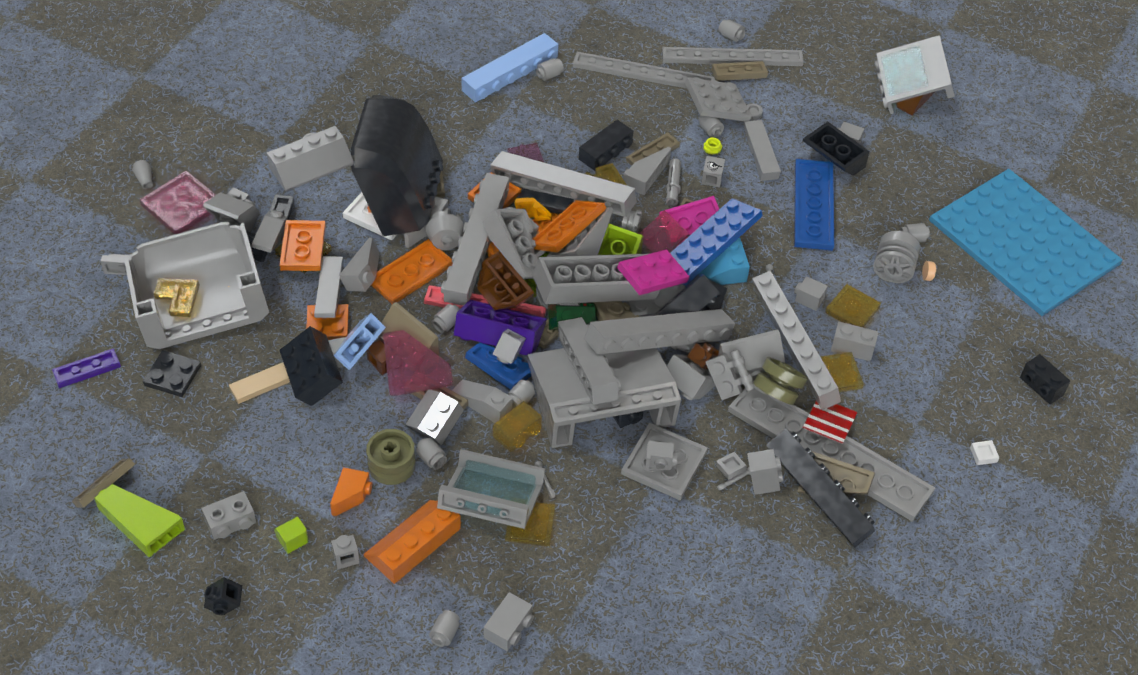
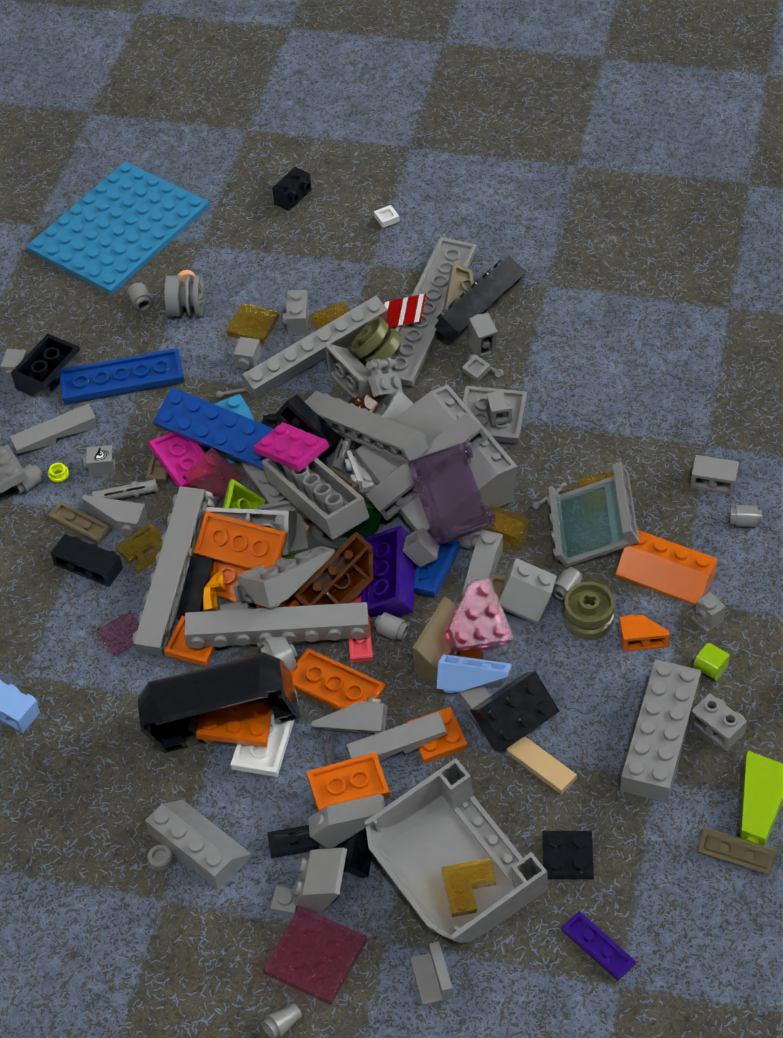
camera: 100 degrees left, 0 degrees up
none -> clear purple windscreen [408,442,496,545]
none -> light grey brick [620,659,702,803]

